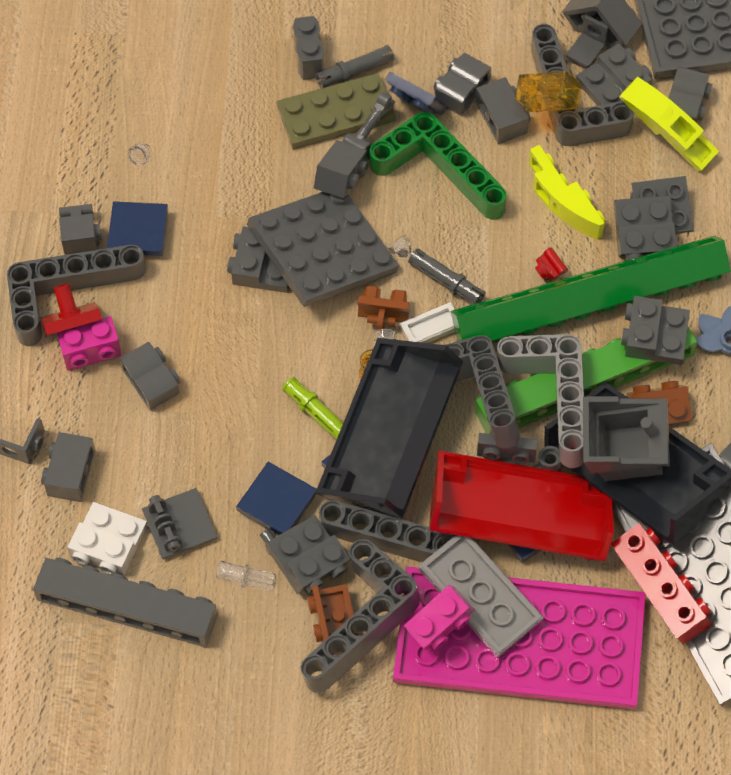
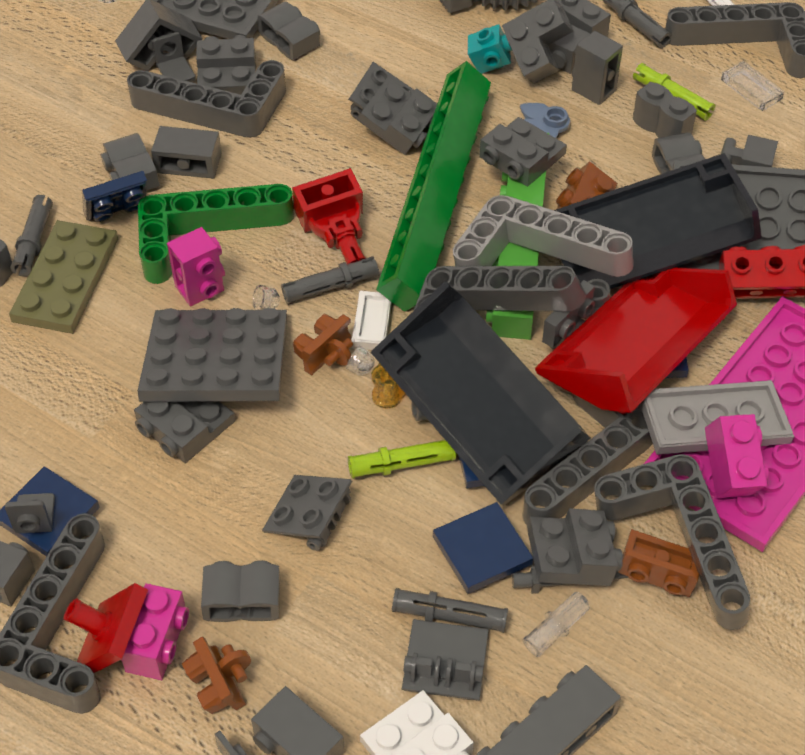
camera: 60 degrees left, 10 degrees down
dark grey brick [313,140,368,199] -> none
dark grey brick [342,92,395,161] -> none
clear yellow brick [515,71,582,112] -> none
neon yellow slope [529,145,605,240] -> none
red plate [535,247,568,281] -> none
dark grey piece [583,396,670,481] -> none
neon yellow slope [619,77,719,172] -> none
none -> dark grey bracket [5,493,55,534]
none -> dark pink brick [167,227,225,307]
none -> dark orange hips [182,636,252,714]
none -> dark grey hinge [262,475,353,551]
none -> red brick [292,168,366,264]
none -> dark grey pin [392,588,508,633]

